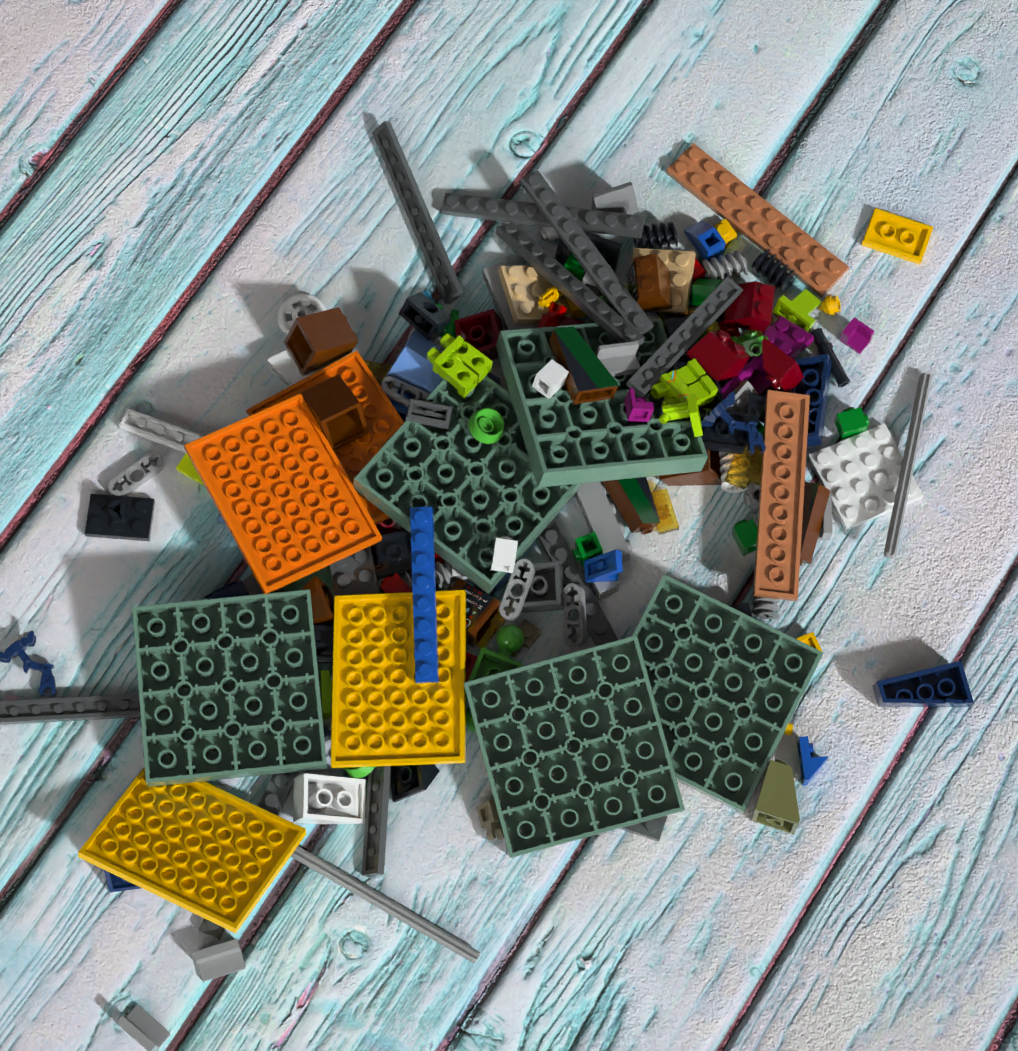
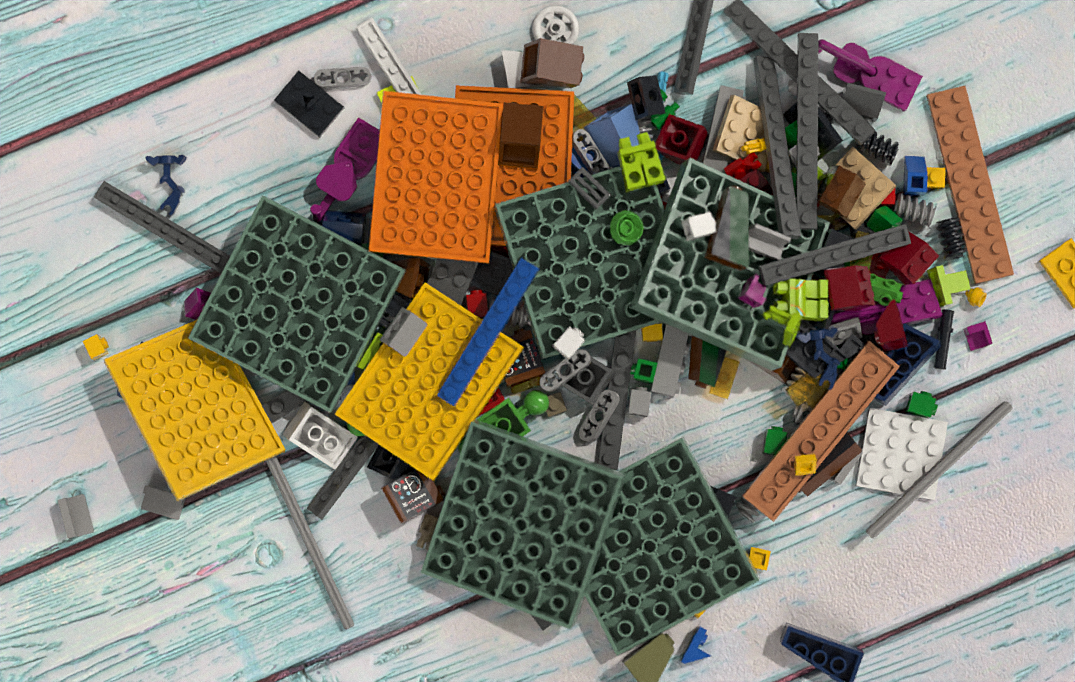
camera: 30 degrees right, 15 degrees up
blue slope [584,549,623,582] -> none
none -> yellow plate [83,334,109,361]
none -> magenta panel [184,287,211,320]
none -> magenta plate [310,117,379,223]
none -> light grey panel [380,307,427,357]
none -> slope [381,470,445,524]
none -> yellow plate [641,324,663,342]
none -> yellow plate [794,454,817,476]
none -> magenta plate [818,39,923,112]

